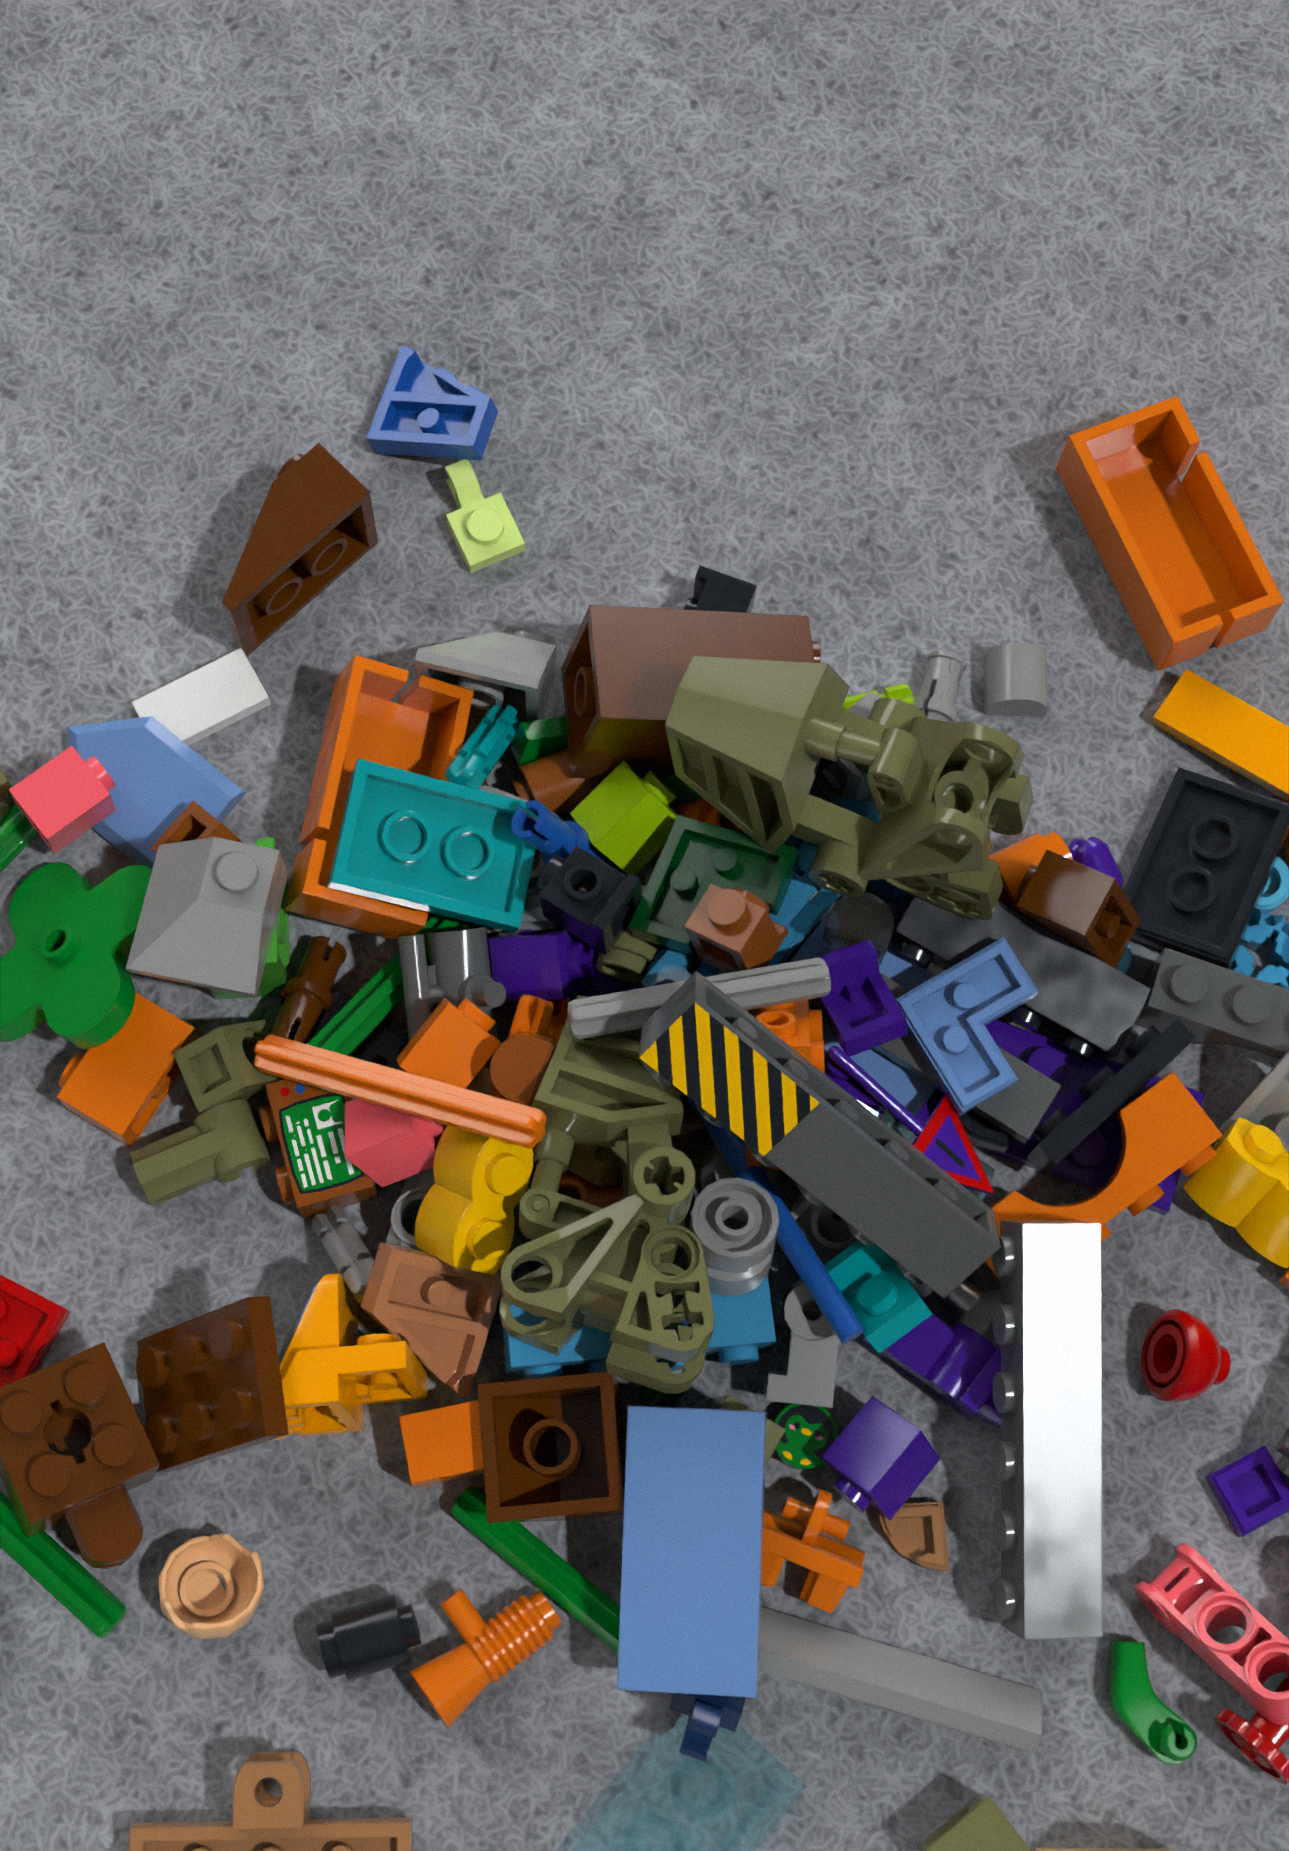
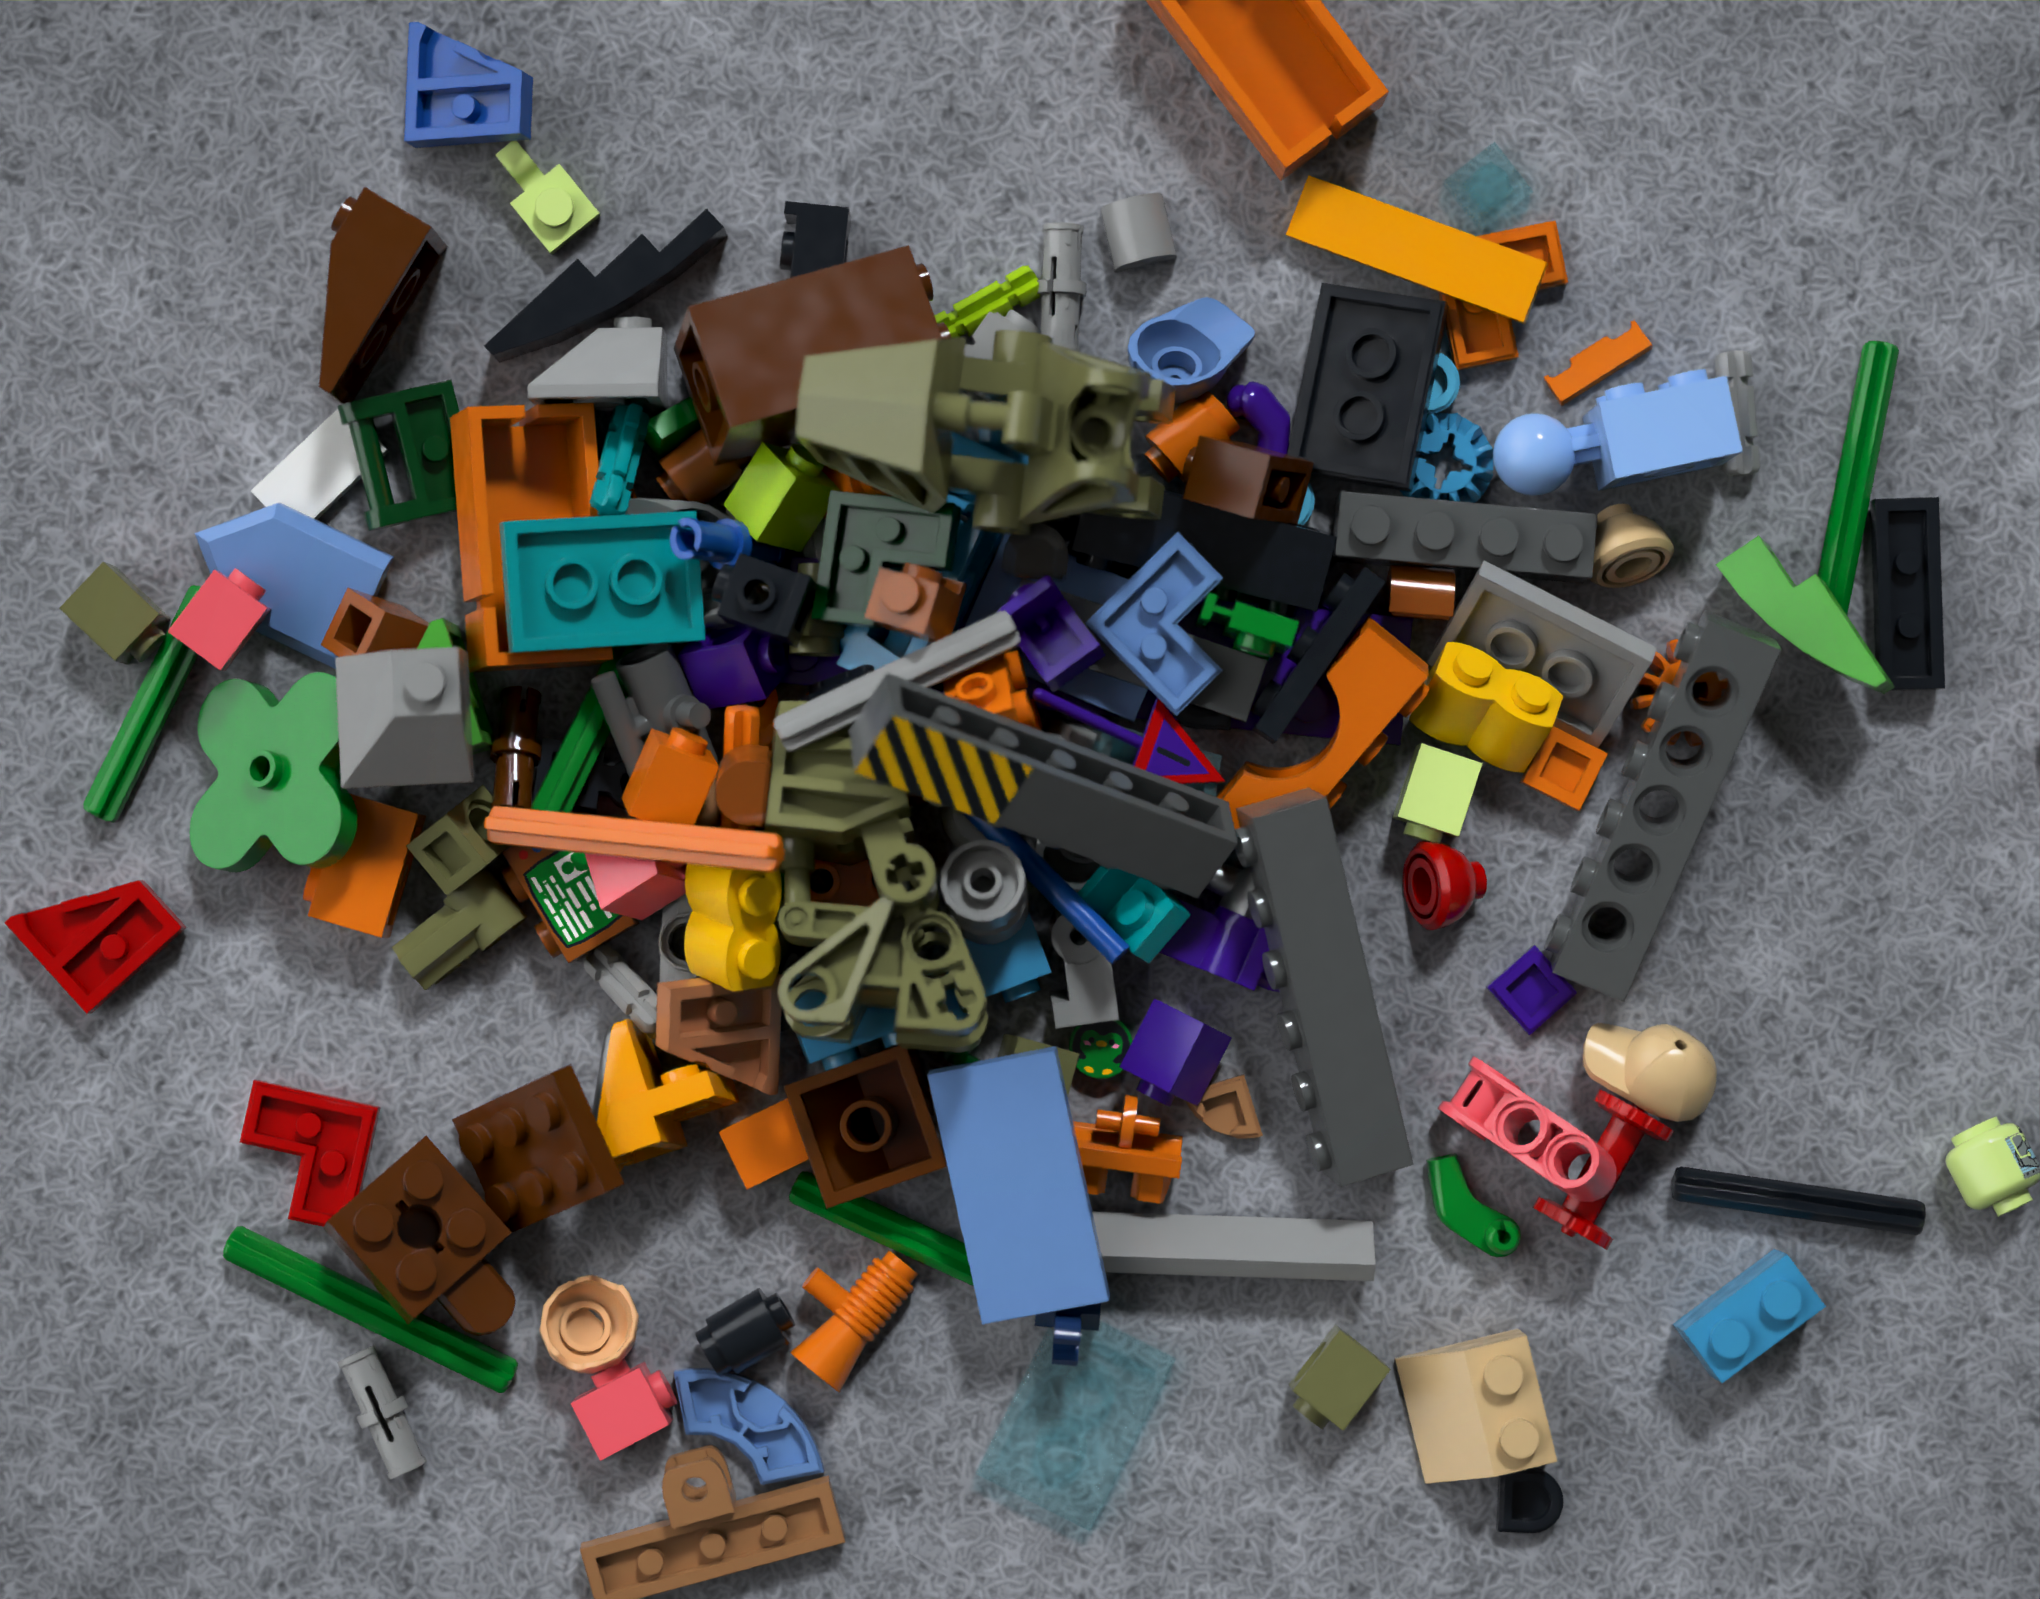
camera: 15 degrees left, 15 degrees up
none -> dark green plate [337,379,460,531]
none -> black slope [484,208,728,363]
none -> coral brick [570,1359,677,1461]
none -> medium blue tile [673,1368,825,1485]
none -> medium blue cap [1128,297,1255,404]
none -> green plate [1195,593,1299,661]
none -> dark orange brick [1384,565,1455,621]
none -> yellowish green brick [1393,743,1483,843]

